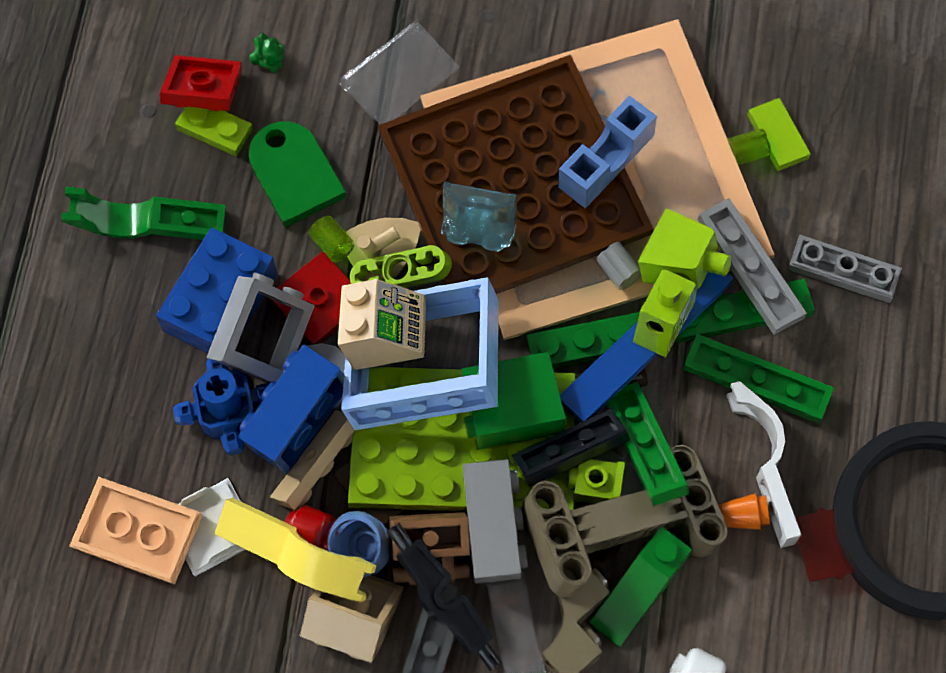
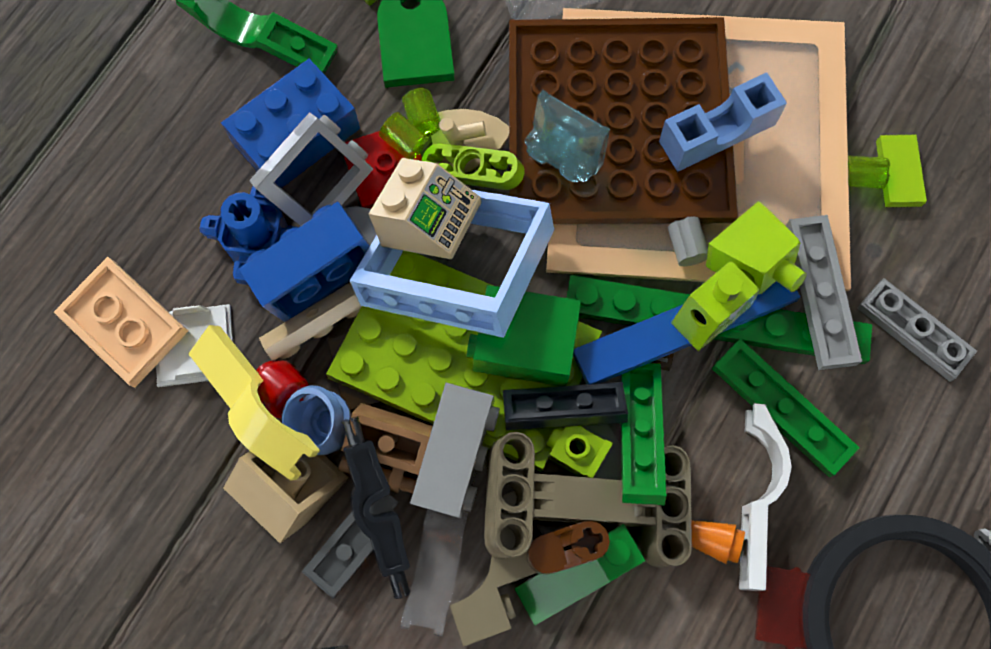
camera: 20 degrees right, 5 degrees up
none -> clear neon green piece [379,112,429,160]
none -> reddish brown piece [527,521,610,575]

